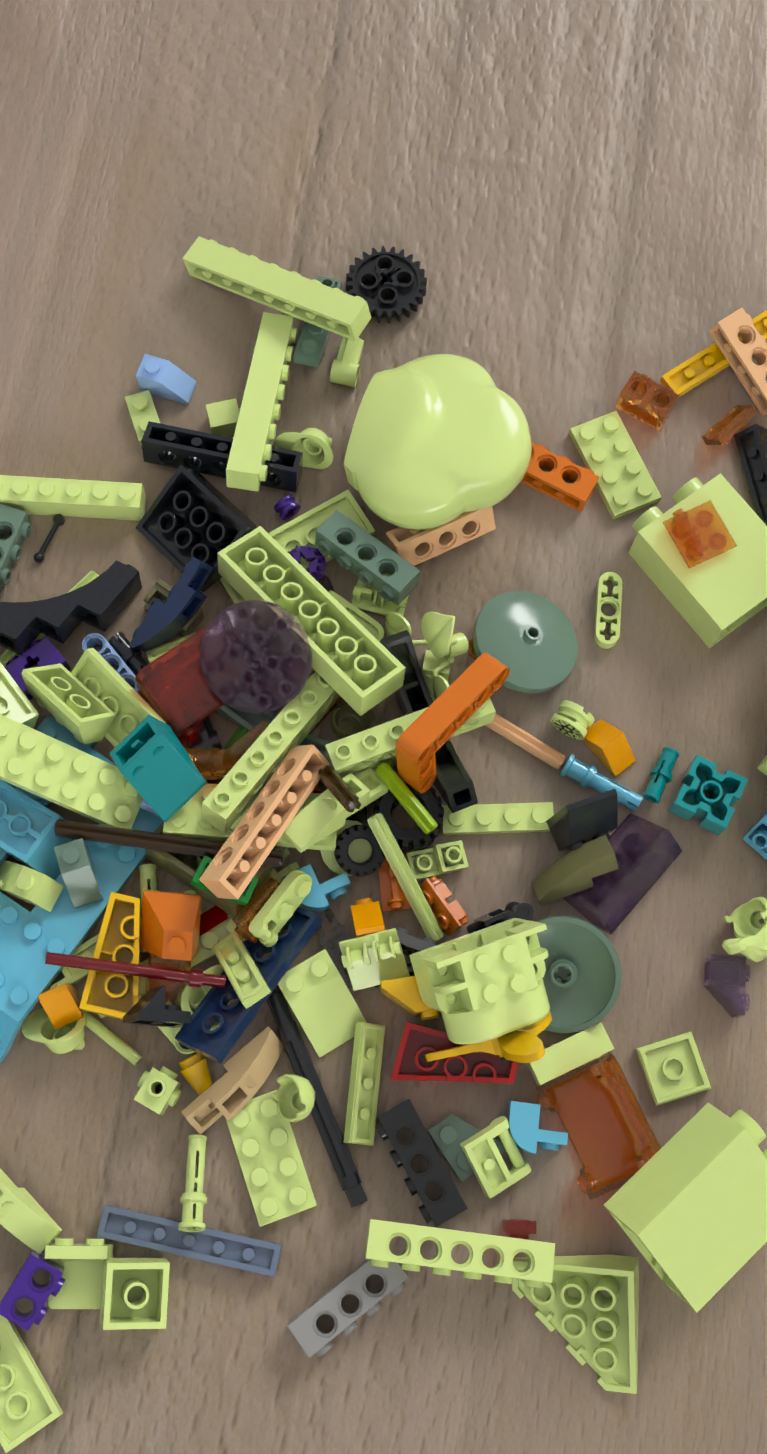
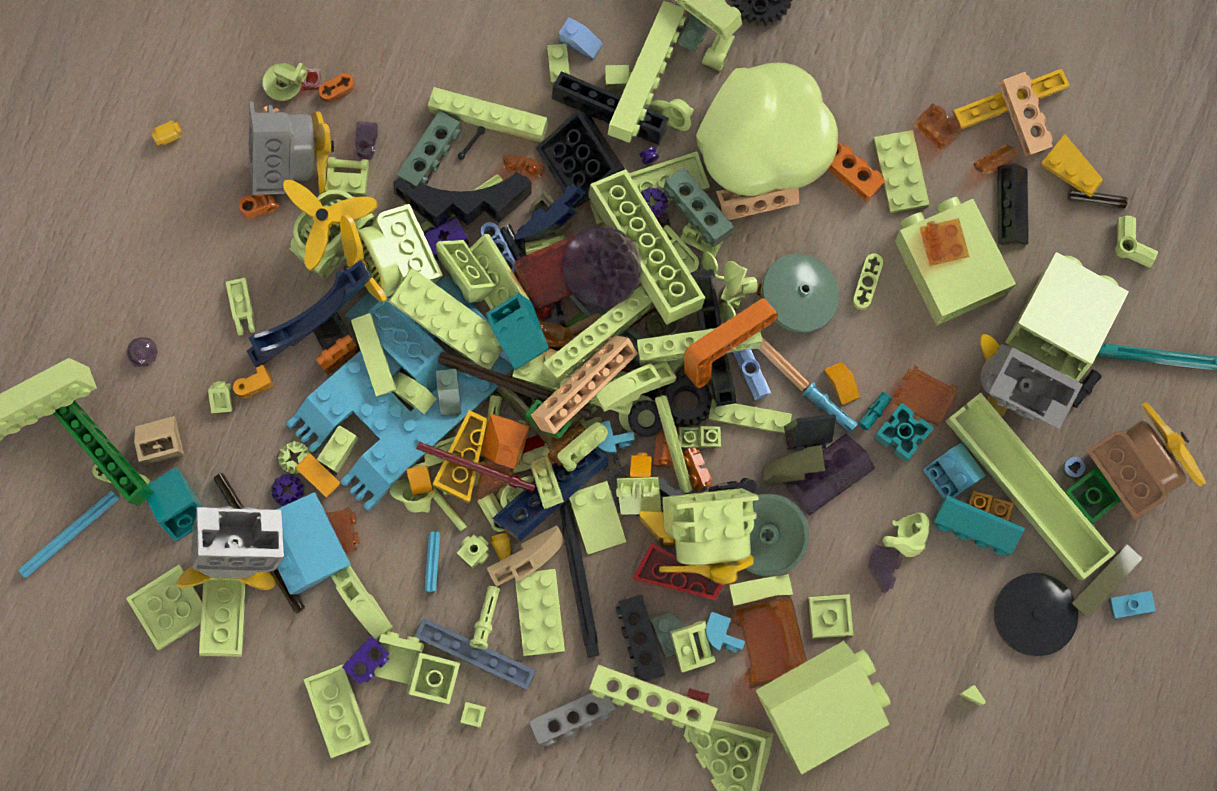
camera: 20 degrees right, 5 degrees up
black slope [123,985,191,1028] -> none
yellowish green hair [273,1074,315,1122] -> none
dark brown axle [318,765,361,812] -> none
yellowish green tile [343,1022,385,1146] -> none
lime axle [375,762,438,834] -> none
yellowish green wheel [550,700,595,740] -> none
none -> medium azure axle [425,531,440,592]
none -> yellowish green plate [460,702,486,728]
none -> clear orange slope [502,154,545,177]
none -> light blue piece [732,349,771,400]
none -> clear orange panel [894,365,959,426]

